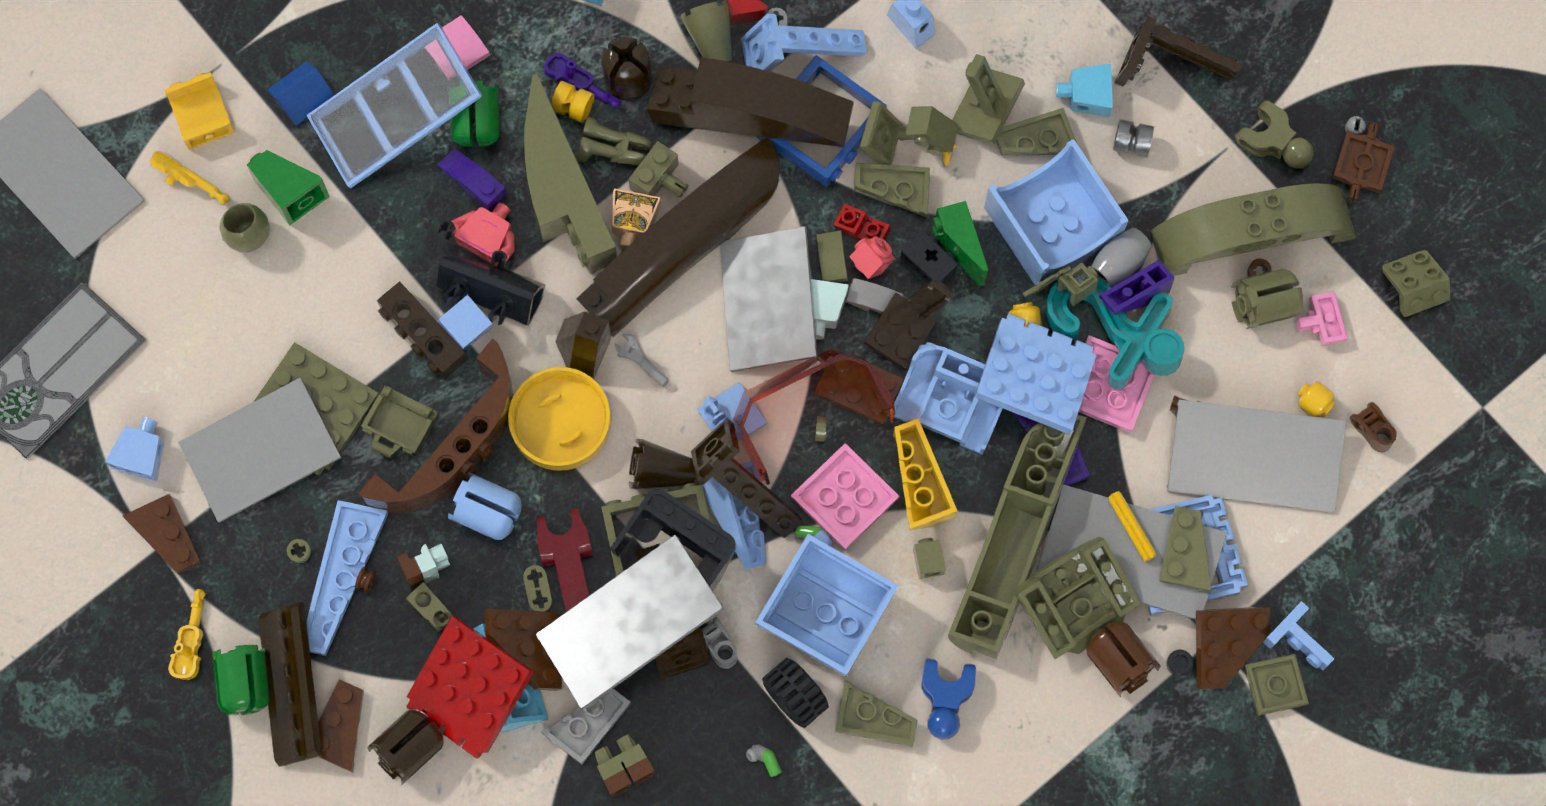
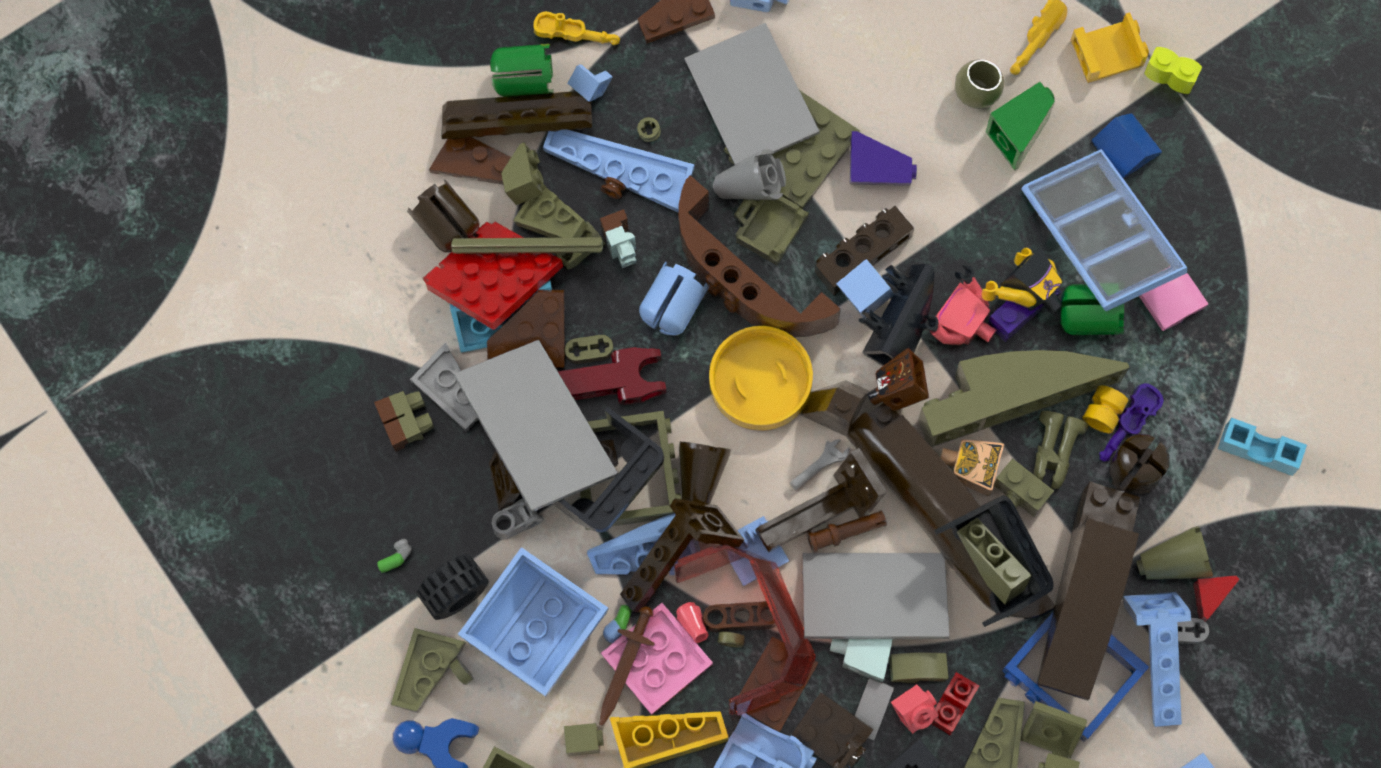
camera: 100 degrees right, 0 degrees up
none -> olive tile [450,659,474,685]
none -> olive axle [451,237,603,254]
none -> olive slope [501,142,544,205]
none -> olive wing [513,183,588,238]
none -> light blue panel [567,64,613,102]
none -> reddish brown sword [599,606,655,726]
none -> coral cone [676,602,709,643]
none -> reddish brown beam [703,601,780,633]
none -> light grey cone [713,149,786,200]
none -> dark brown bracket [755,448,887,553]
none -> reddish brown pin [806,510,887,554]
none -> dark purple slope [850,131,917,186]
none -> reddish brown torso [867,348,929,411]
none -> black windscreen [934,495,1054,627]
none -> olive slope [957,518,1031,604]
none -> torso [981,248,1063,314]
none -> neon yellow brick [1144,47,1202,94]

